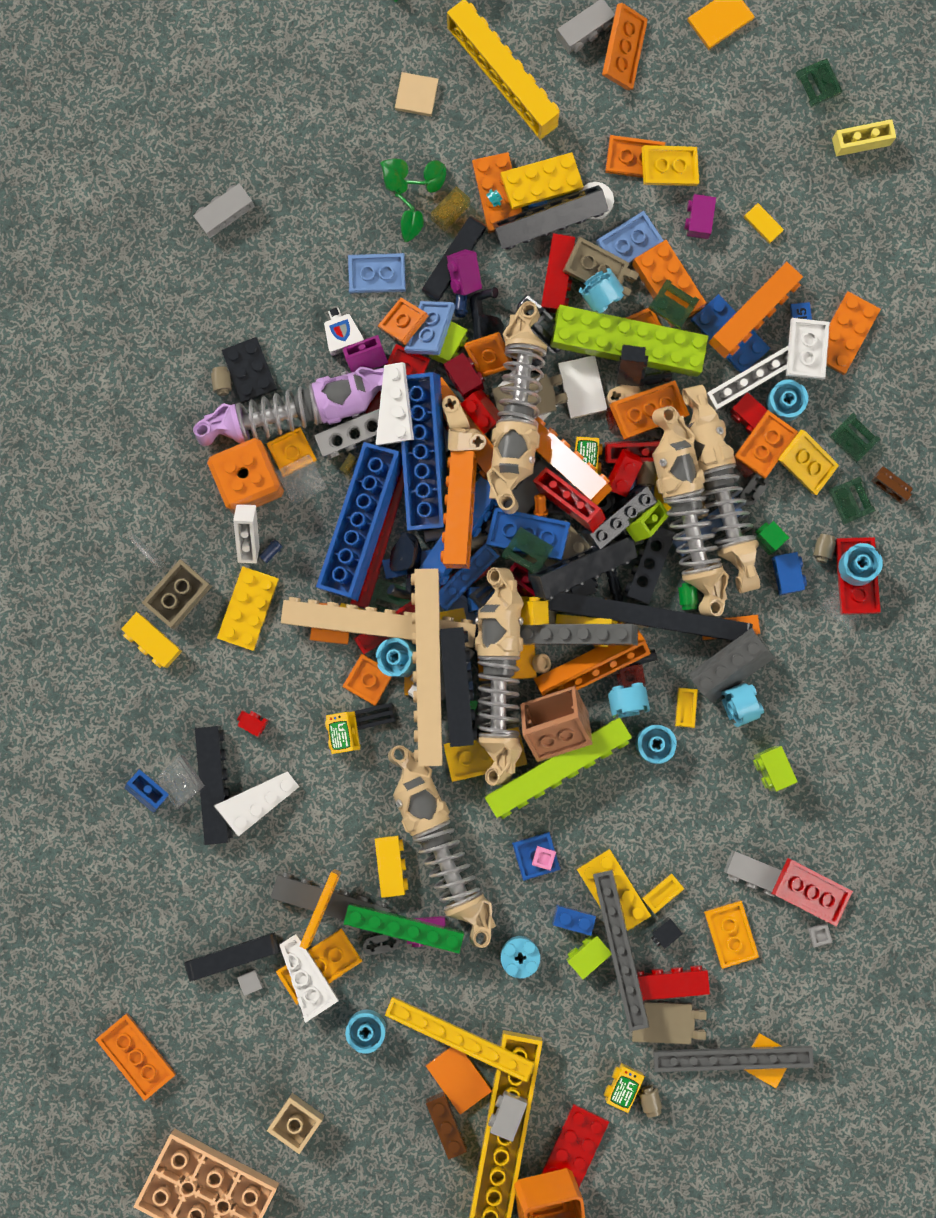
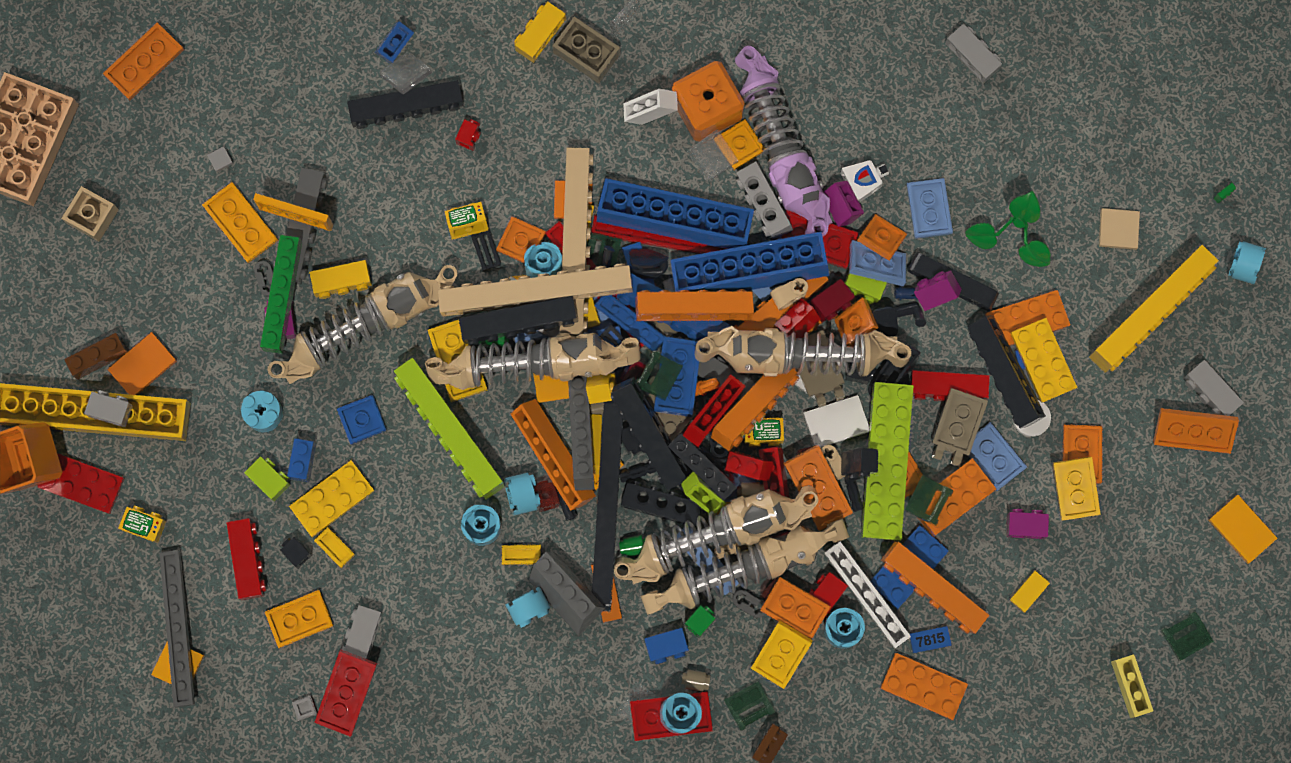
camera: 85 degrees right, 5 degrees down
black beam [184,932,281,982] -> none
dark tan brick [211,366,232,396] -> none
white wing [214,772,299,836] -> none
yellow plate [217,566,279,651] -> none
black plate [221,337,277,403] -> none
dark blue pin [259,539,283,563] -> none
white wing [280,933,339,1023] -> none
clear yellow tile [340,454,357,476] -> none
medium azure brick [345,1010,386,1053] -> none
white wing [376,362,414,446] -> none
yellow tile [385,997,535,1082] -> none
clear yellow brick [431,186,470,232] -> none
tan piece [448,428,486,451] -> none
teal plate [486,189,503,207] -> none
nougat container [520,686,592,762] -> none
tan tile [532,654,551,673] -> none
bright pink tile [532,846,556,871] -> none
medium azure brick [579,268,624,313] -> none
dark grey plate [593,870,650,1032] -> none
dark tan tile [632,1001,707,1044] -> none
dark tan brick [638,1085,662,1117] -> none
lime brick [753,746,798,791] -> none
white tile [786,318,830,380] -> none
clear green plate [829,413,880,463] -> none

